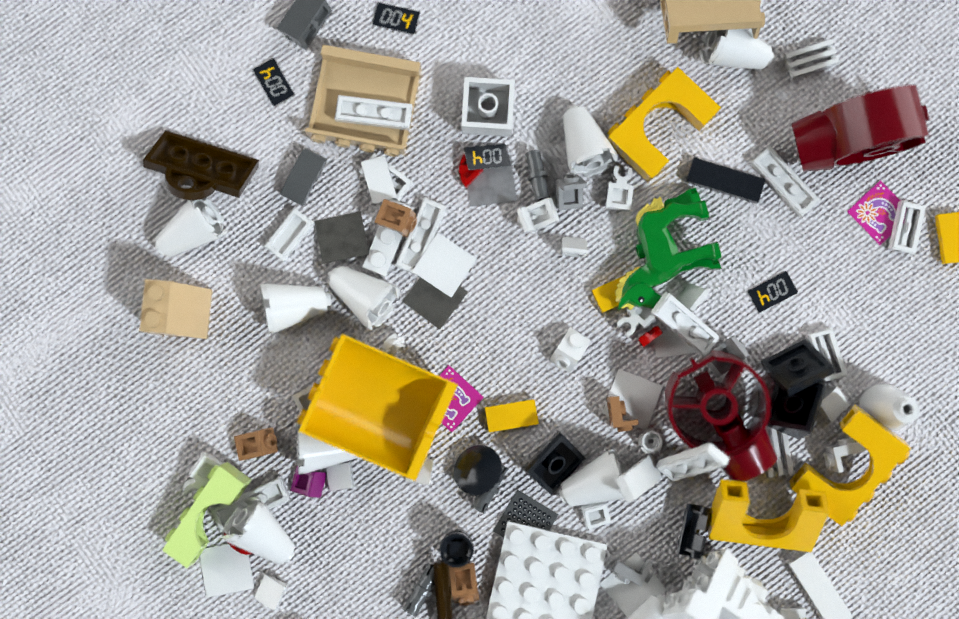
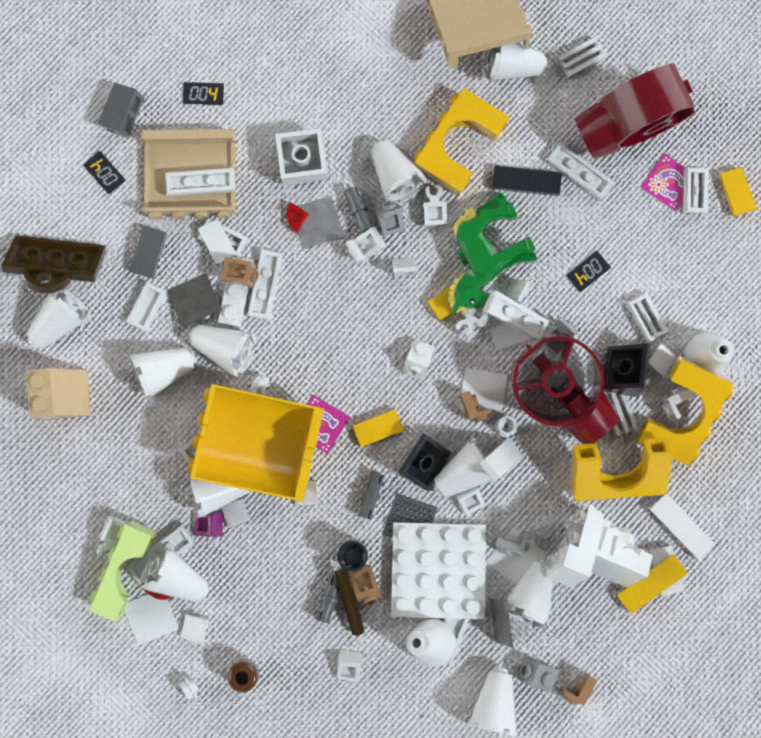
camera: 15 degrees left, 0 degrees up
medium nougat bracket [234,428,278,461] -> none
clear smoke sticker [402,277,468,330] -> none
white sticker [412,233,477,298] -> none
black dish [454,445,503,496] -> none
black sticker [464,144,511,170] -> none
red tile [638,326,663,348] -> none
white tile [656,443,729,482] -> none
black hinge [677,503,712,560] -> none
black plate [761,339,835,397] -> none

